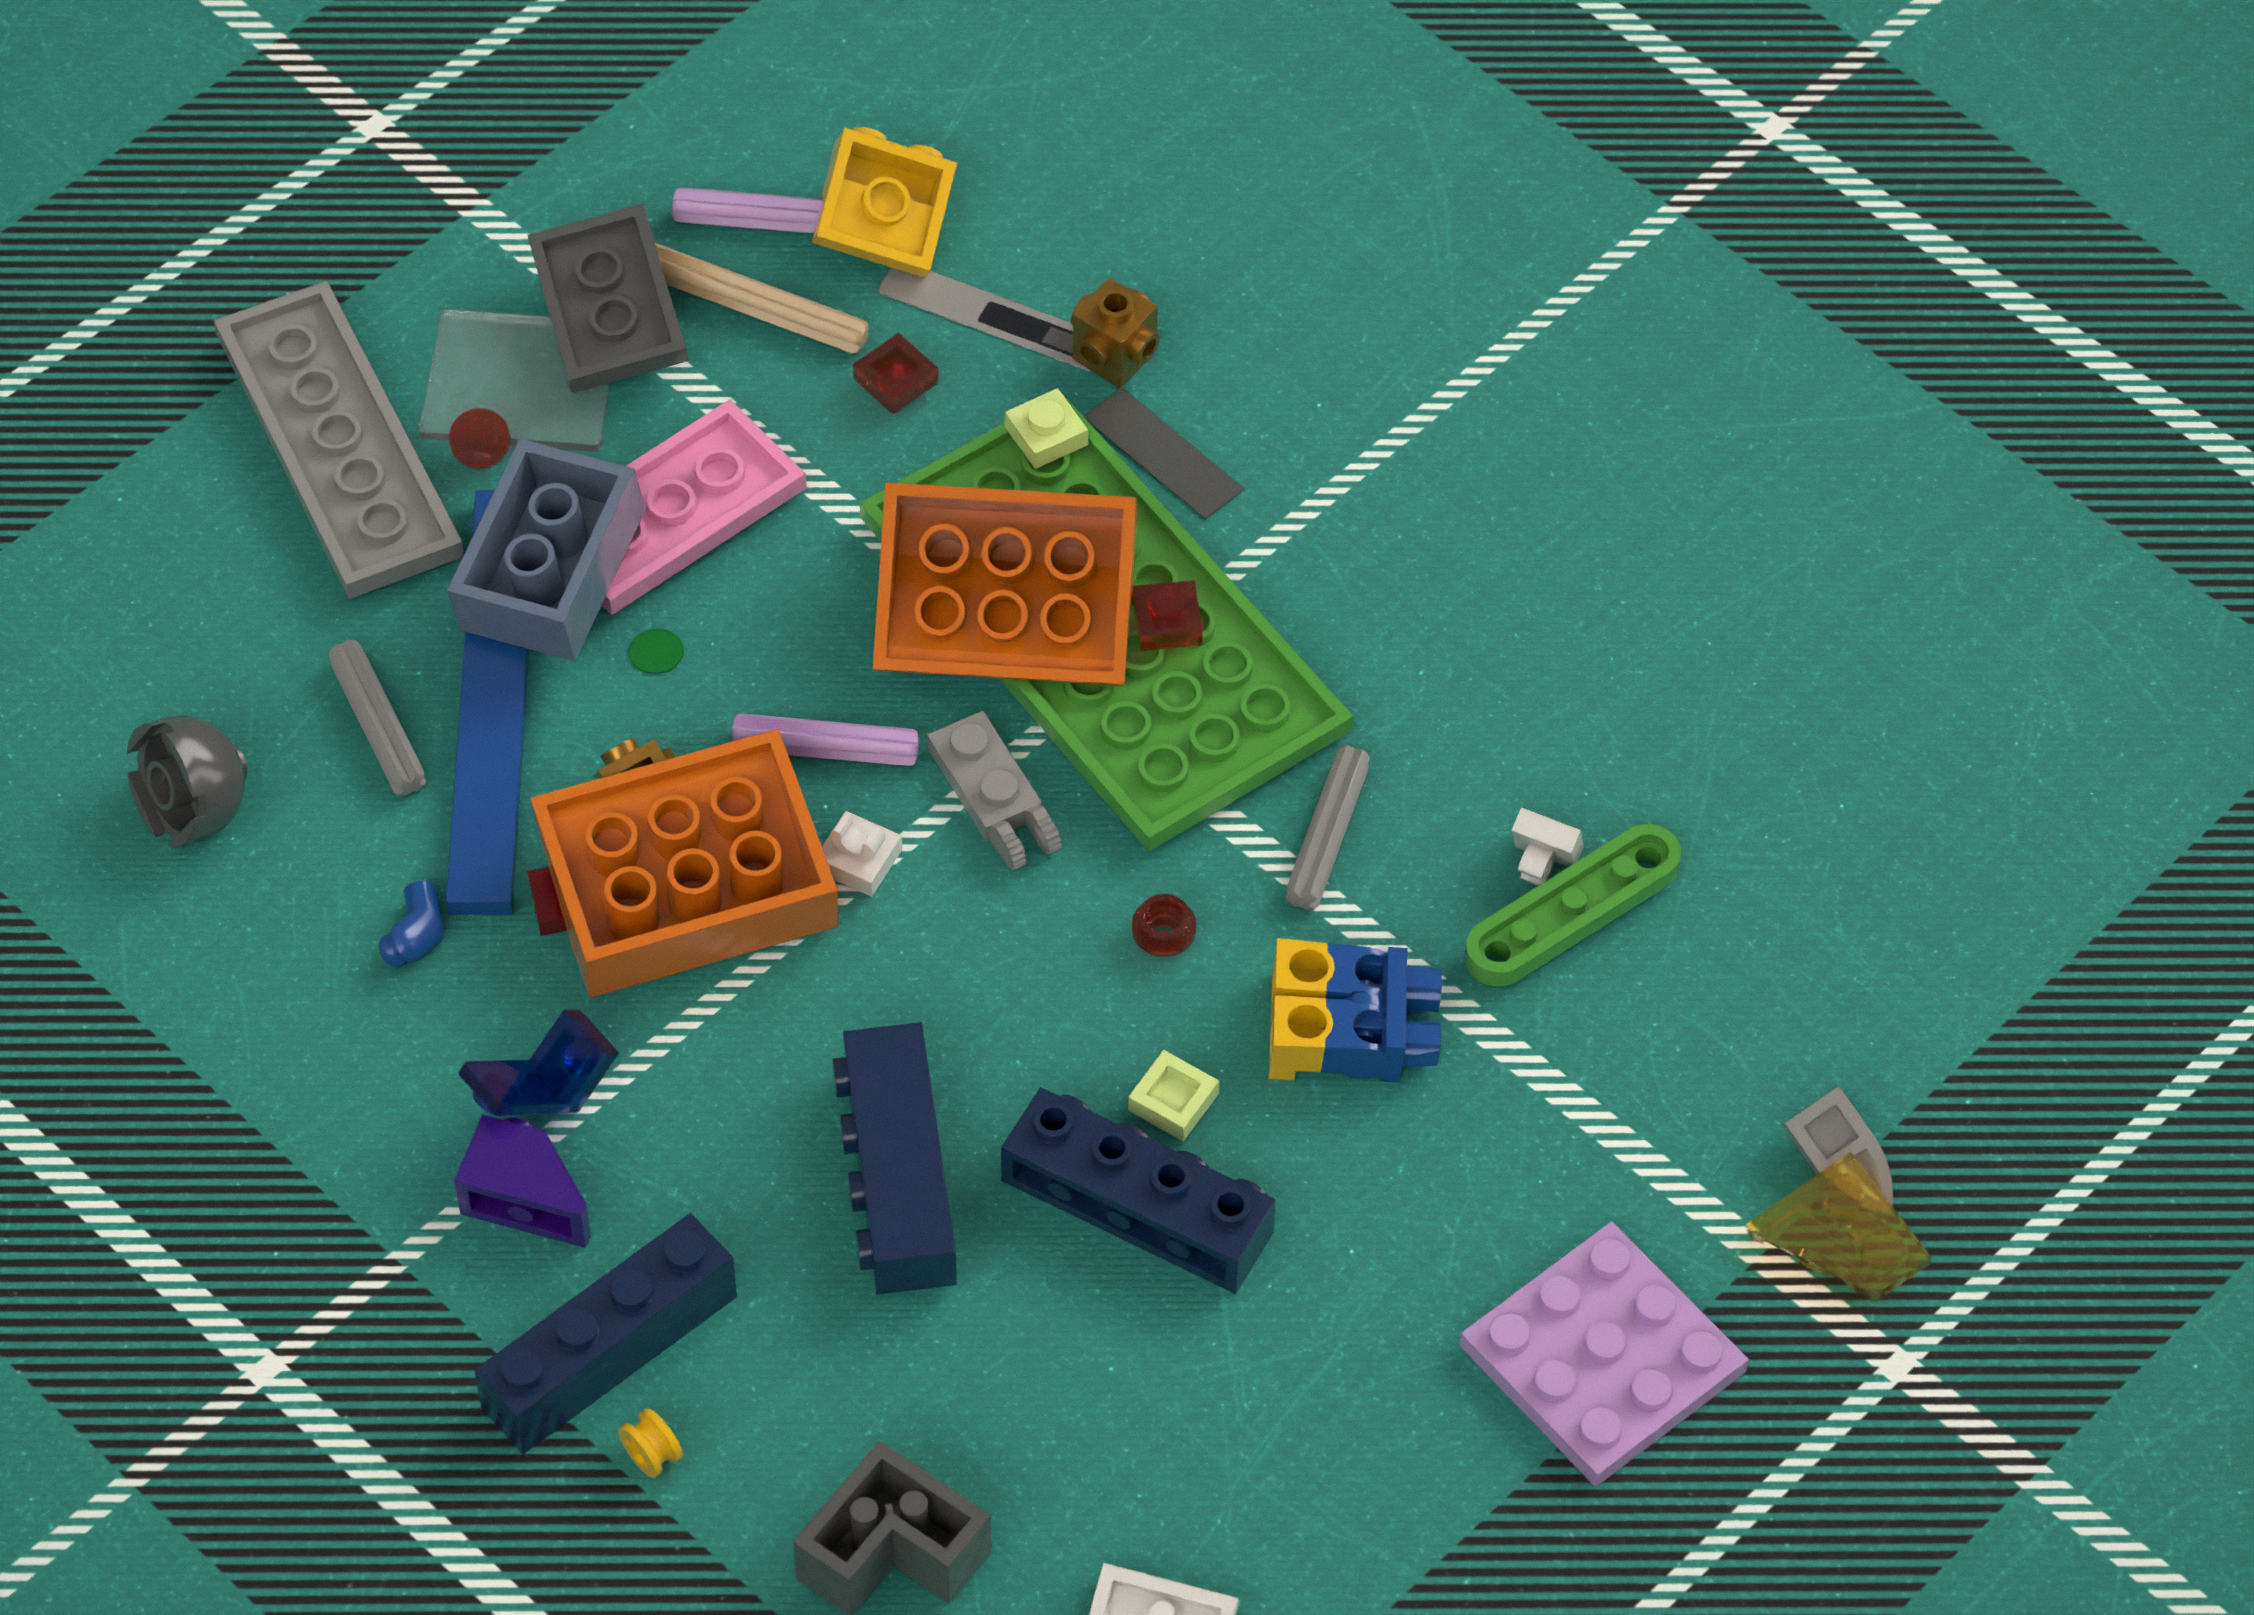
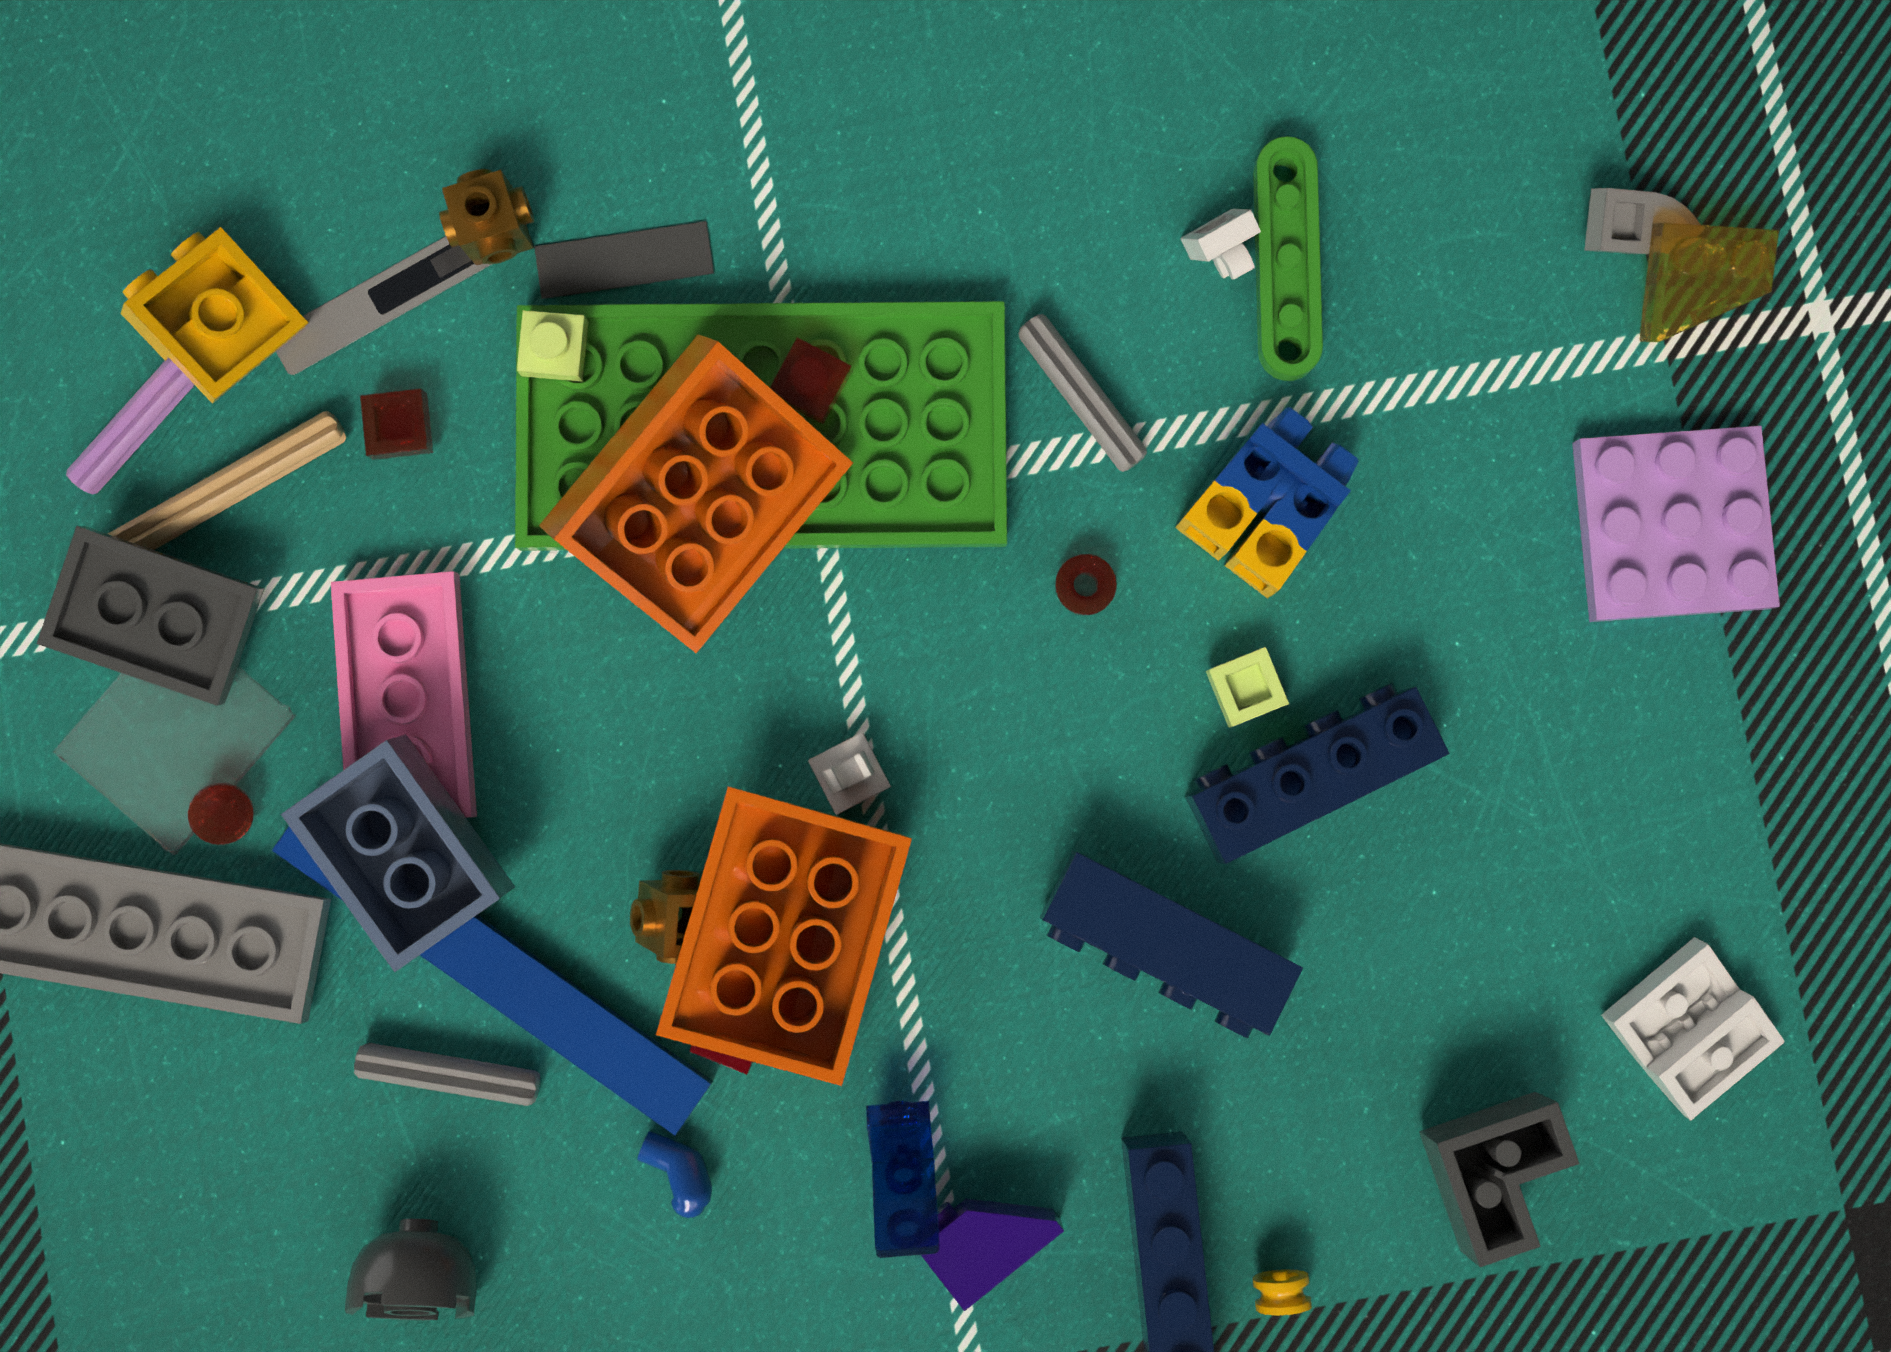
camera: 55 degrees left, 30 degrees up
green sticker [629,629,684,673] -> none
lavender axle [731,713,919,766] -> none
light grey hinge [927,711,1062,870] -> none

